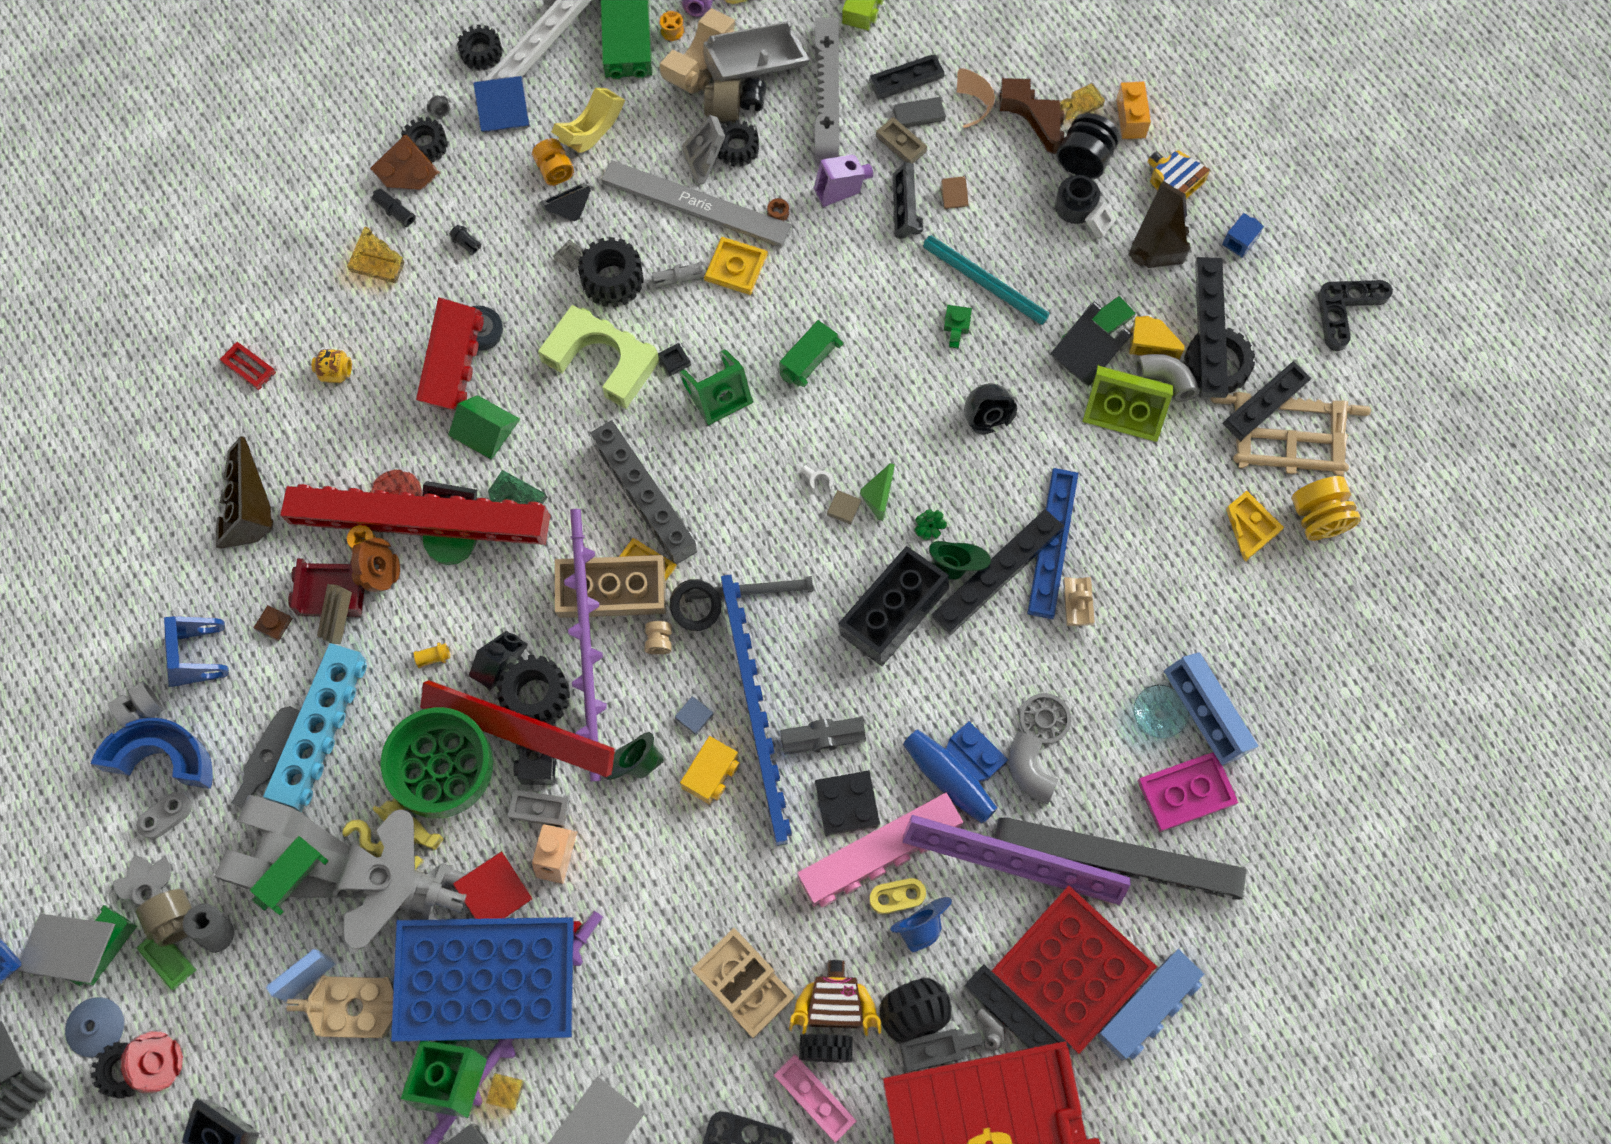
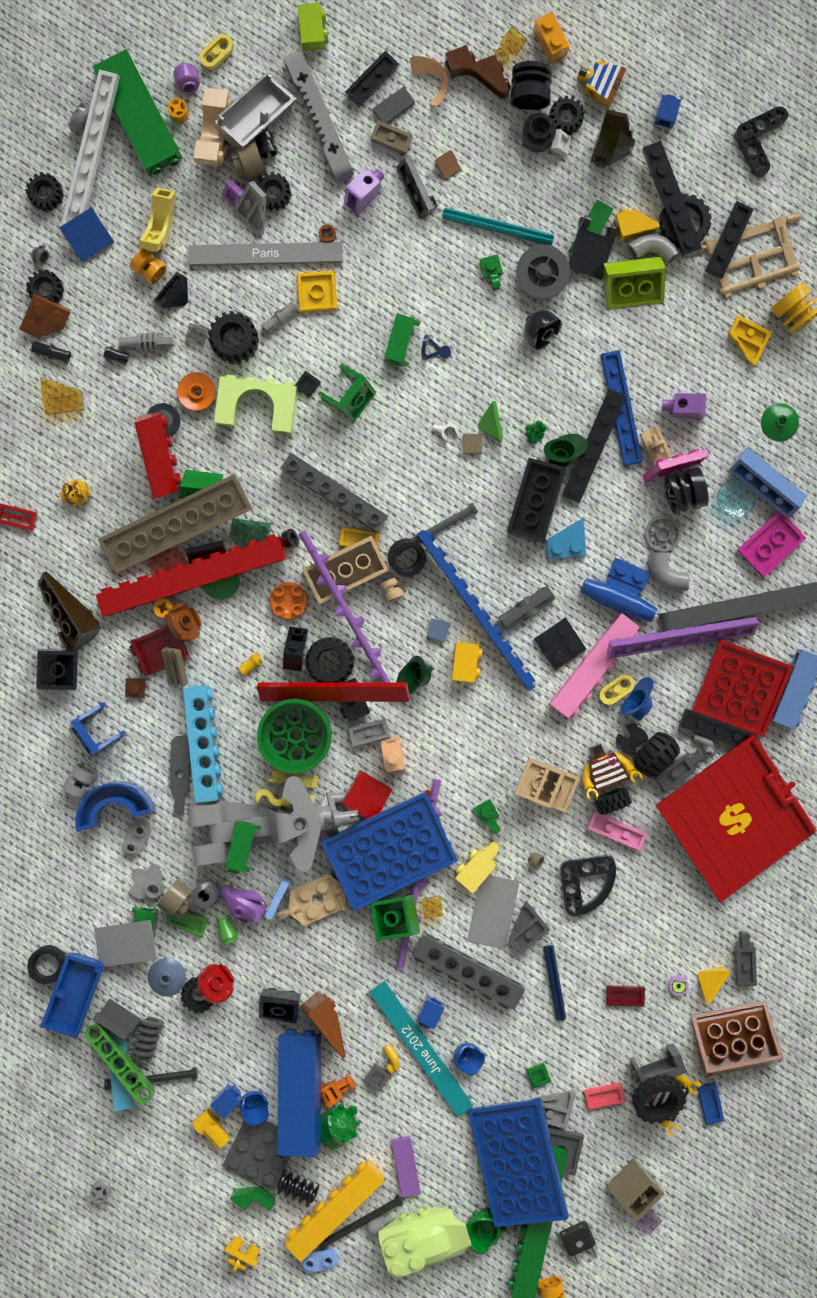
camera: 25 degrees left, 20 degrees up
none -> black slope [36,649,78,690]
none -> dark tan plate [98,473,253,573]
none -> light grey hinge [119,333,174,351]
none -> orange dish [177,372,216,411]
none -> bright green cone [216,916,238,946]
none -> medium lavender animal [220,884,268,924]
none -> medium lavender tile [222,180,245,208]
none -> orange dish [269,582,308,620]
none -> black tile [281,528,299,549]
none -> dark blue piece [421,334,451,360]
none -> light yellow hinge [455,841,500,894]
none -> green plate [473,799,501,834]
none -> dark grey wheel [516,245,570,299]
none -> dark tan hinge [528,852,545,870]
none -> dark azure wing [546,519,586,559]
none -> black tyre [549,96,585,135]
none -> black piece [616,723,648,756]
none -> dark pink wing [642,449,710,483]
none -> medium lavender torso [661,393,707,420]
none -> black wheel [664,467,709,514]
none -> green dish [761,403,799,441]

